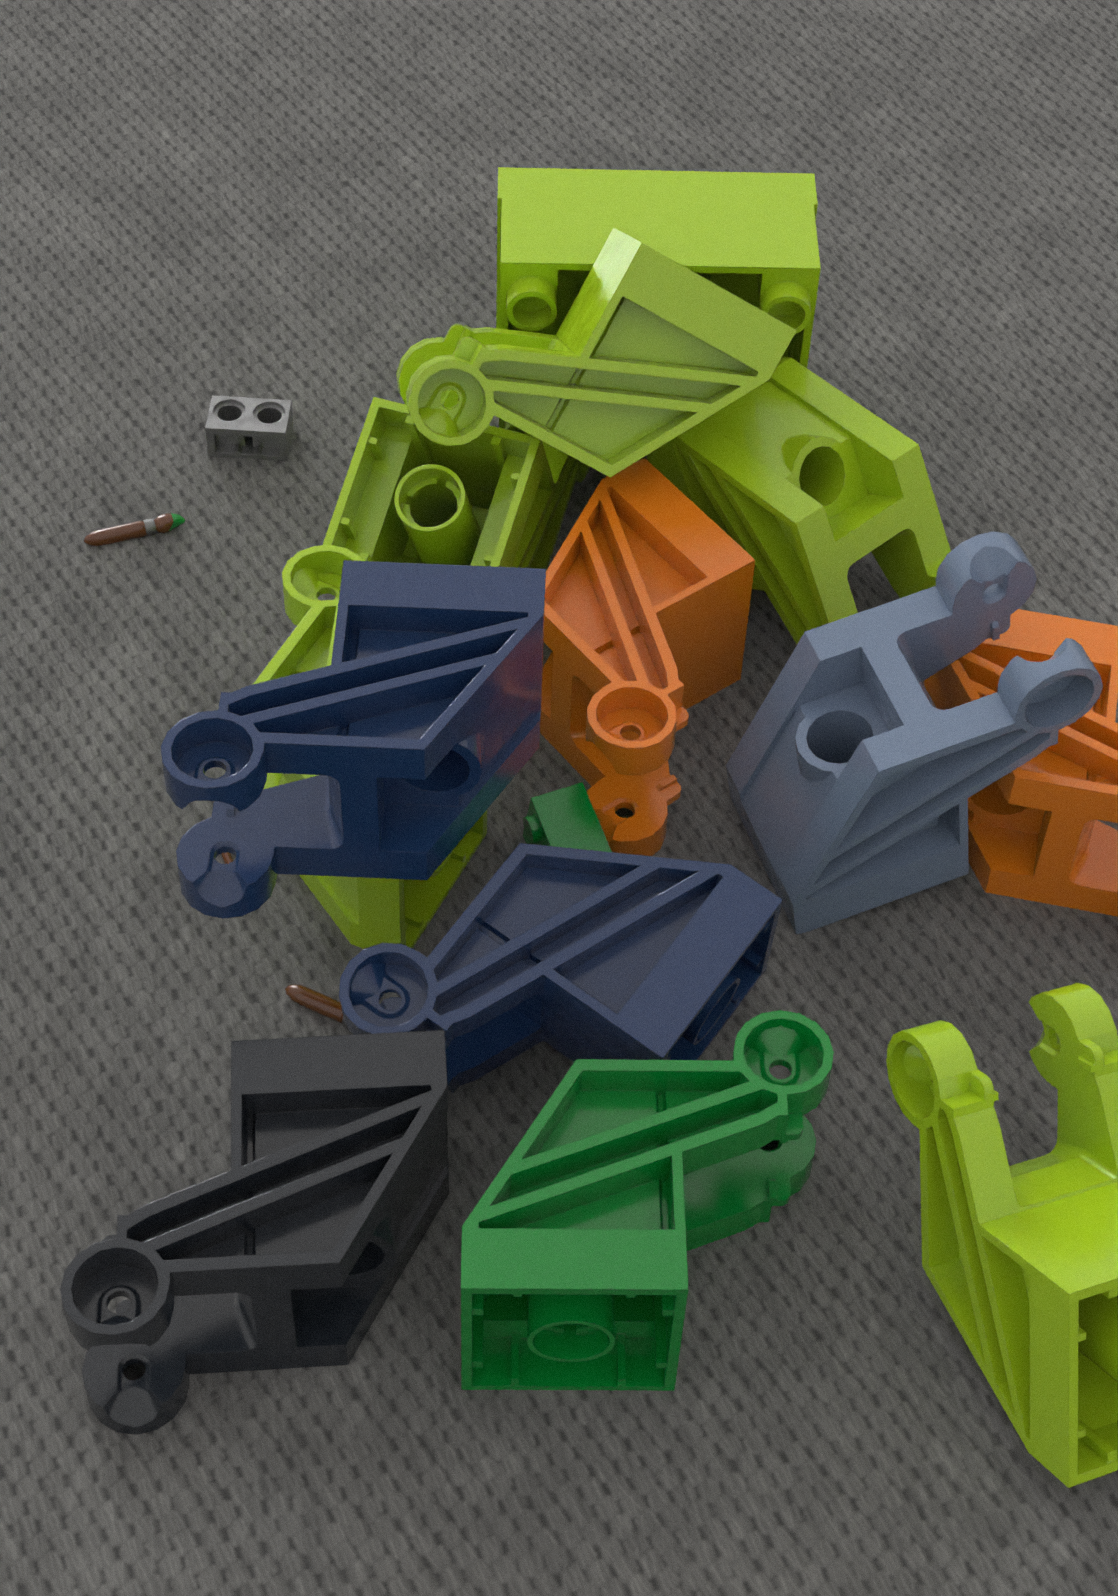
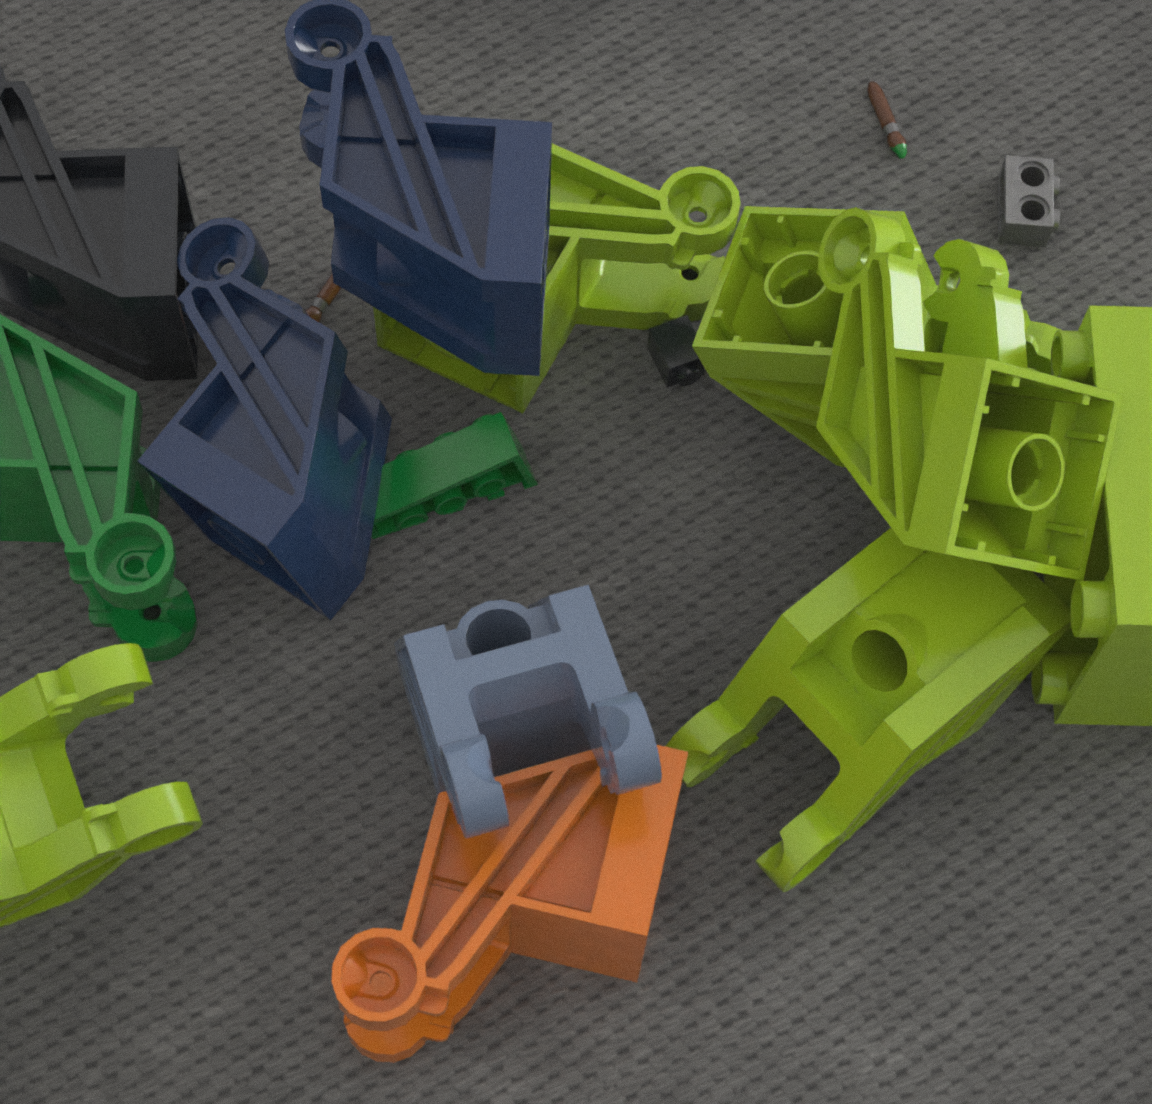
camera: 90 degrees right, 15 degrees up
orange piece [540,458,755,856] -> none

